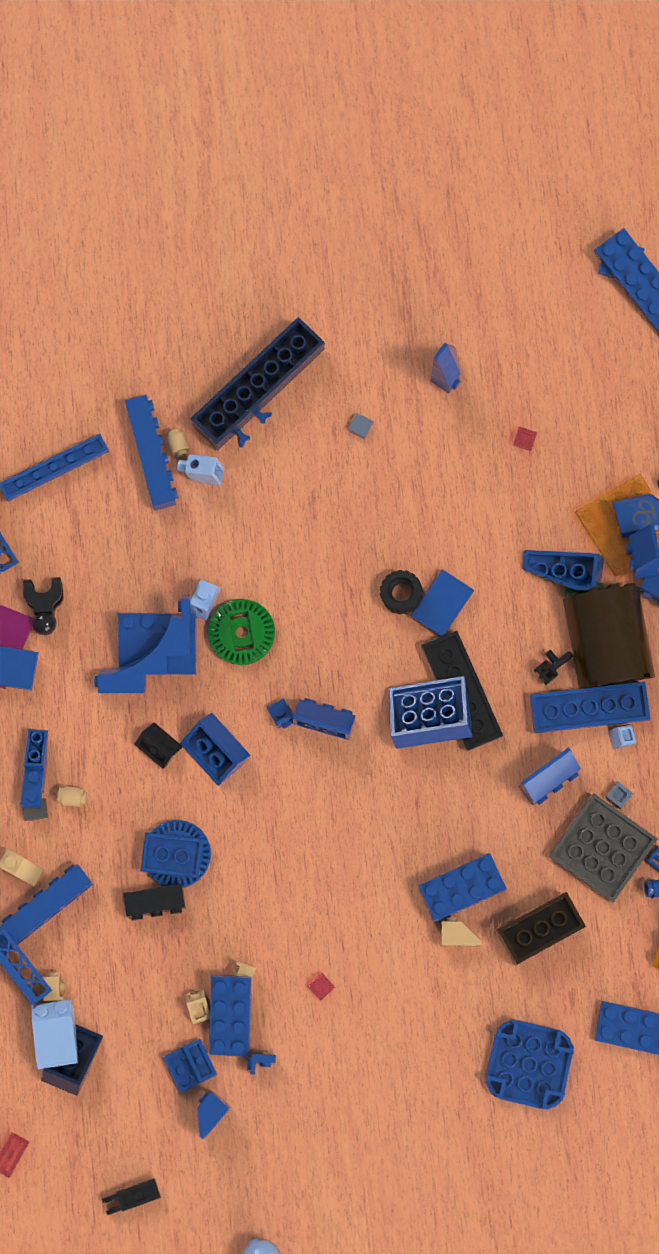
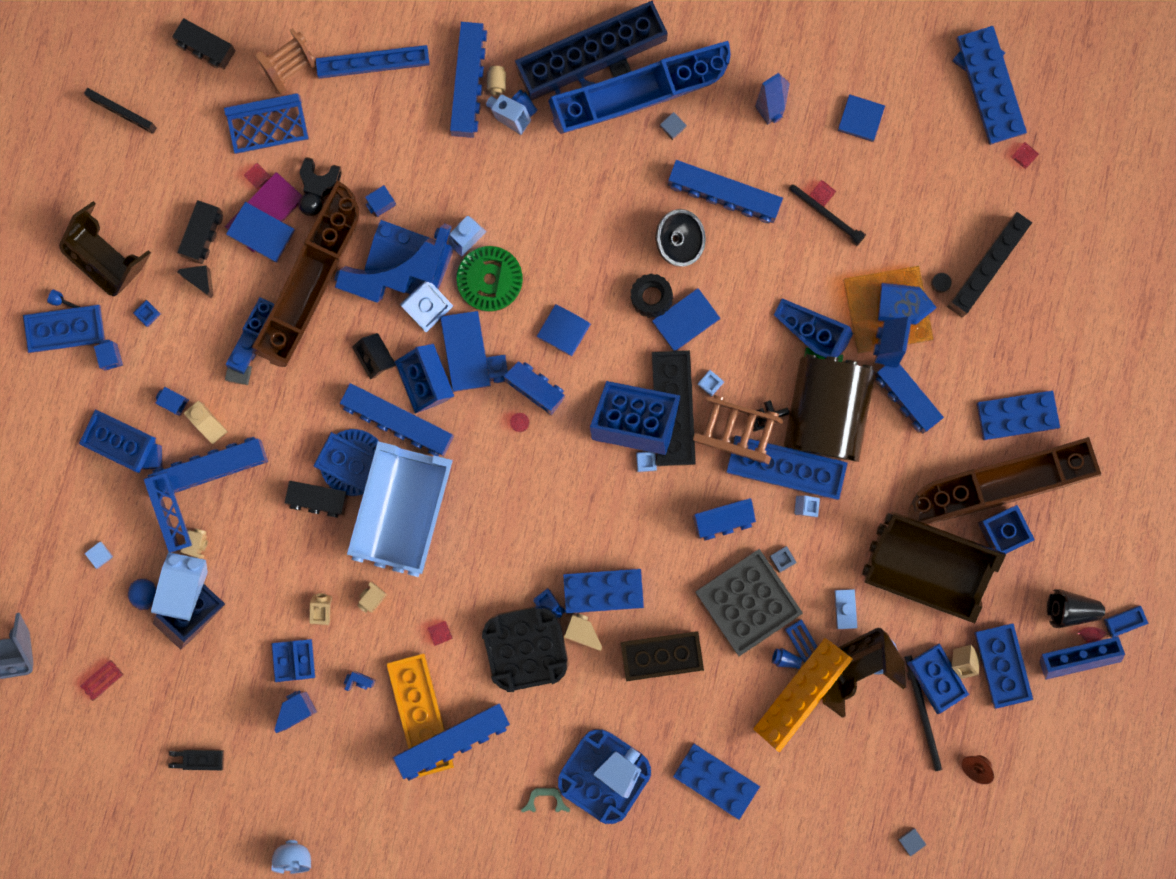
camera: 20 degrees right, 5 degrees up
tan brick [58,786,88,807] -> none
blue plate [209,975,252,1057] -> none
none -> blue hair [128,579,157,610]
none -> reddish brown slope [252,180,359,367]
none -> blue brick [340,383,454,457]
none -> light blue cylinder [347,441,453,577]
none -> blue brick [365,185,396,217]
none -> light orange plate [387,653,454,778]
none -> blue brick [392,703,510,781]
none -> light blue tile [400,281,453,332]
none -> blue tile [440,311,491,392]
none -> black tile [482,606,569,692]
none -> clear pink tile [510,413,530,433]
none -> blue cone [511,90,538,118]
none -> sand green helmet [521,788,570,812]
none -> blue bracket [533,588,566,618]
none -> blue slope [537,304,591,356]
none -> blue slope [548,41,731,134]
none -> light blue torso [594,748,641,798]
none -> black tile [609,59,631,78]
none -> light blue tile [636,452,657,472]
none -> black dish [655,209,706,267]
none -> blue brick [668,160,783,224]
none -> nougat fence [693,395,783,465]
none -> light blue tile [697,370,724,397]
none -> black piece [789,184,866,246]
none -> blue tile [838,94,885,142]

